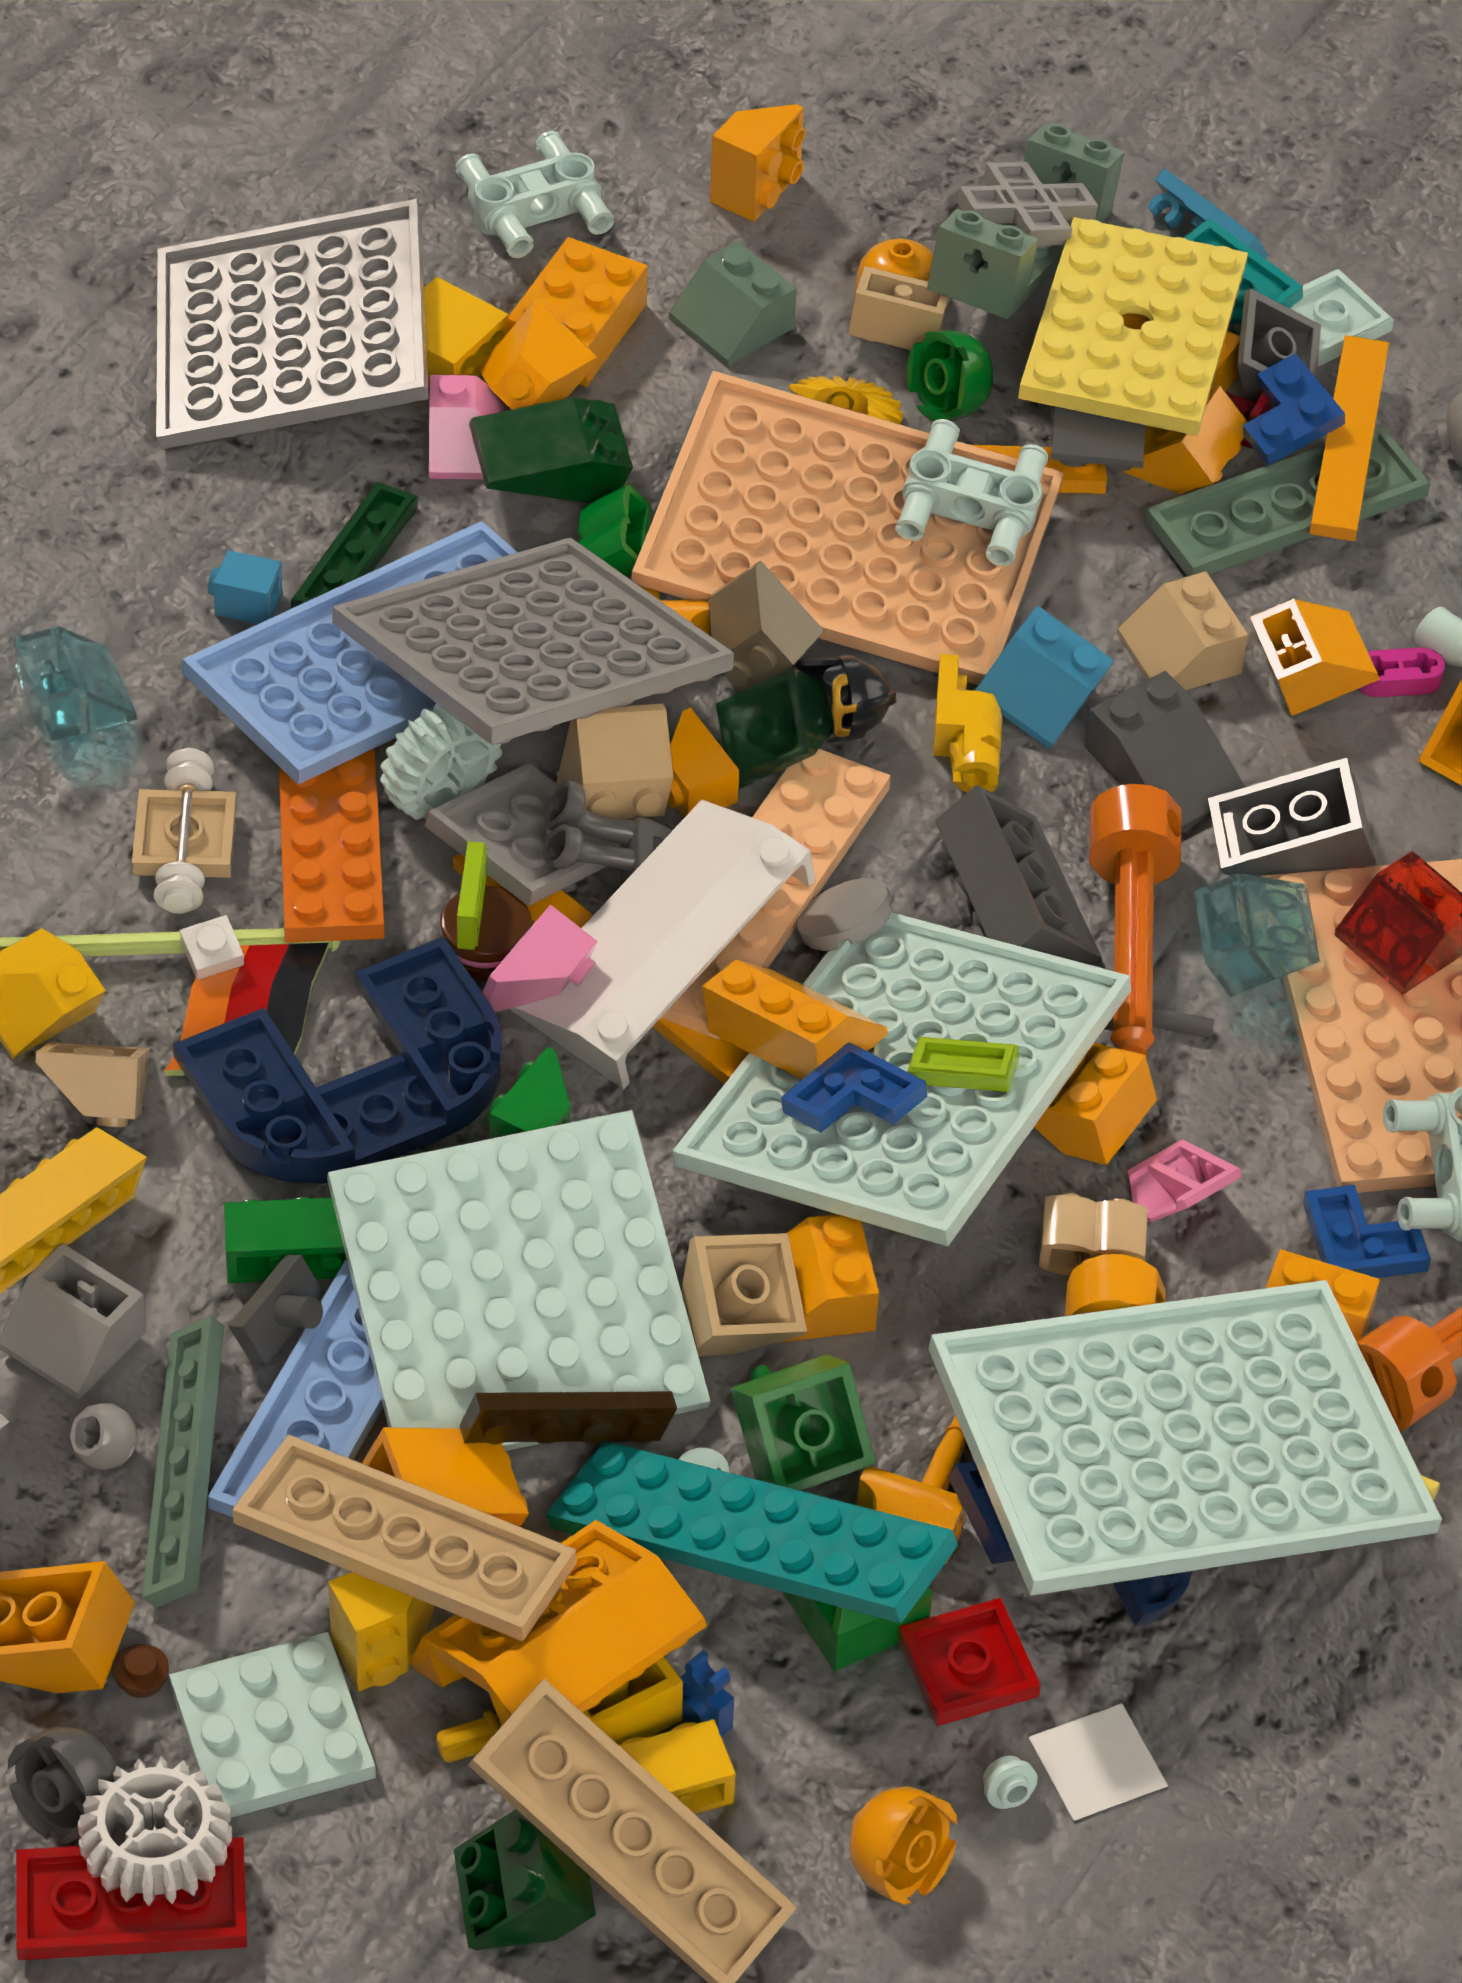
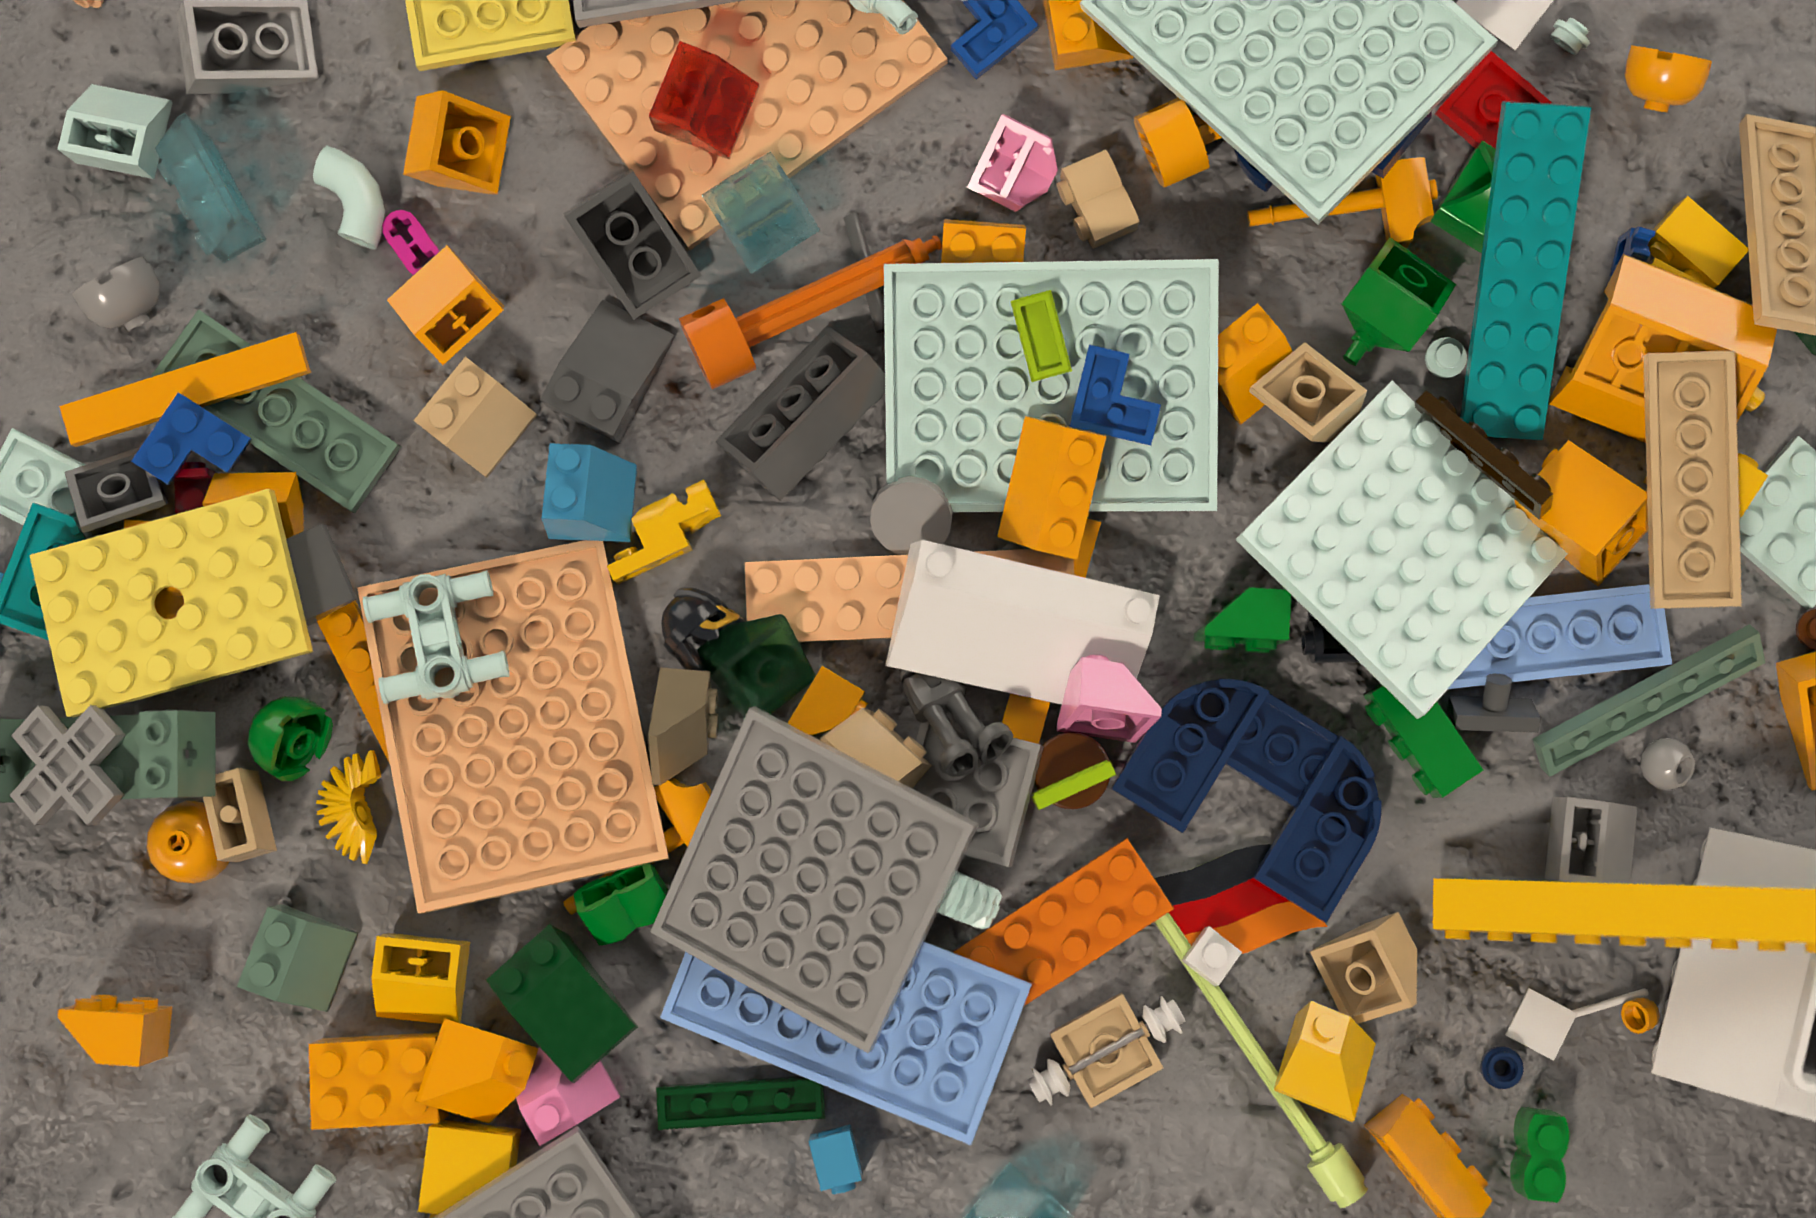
camera: 115 degrees left, 35 degrees up
none -> yellow slope [371,933,470,1024]

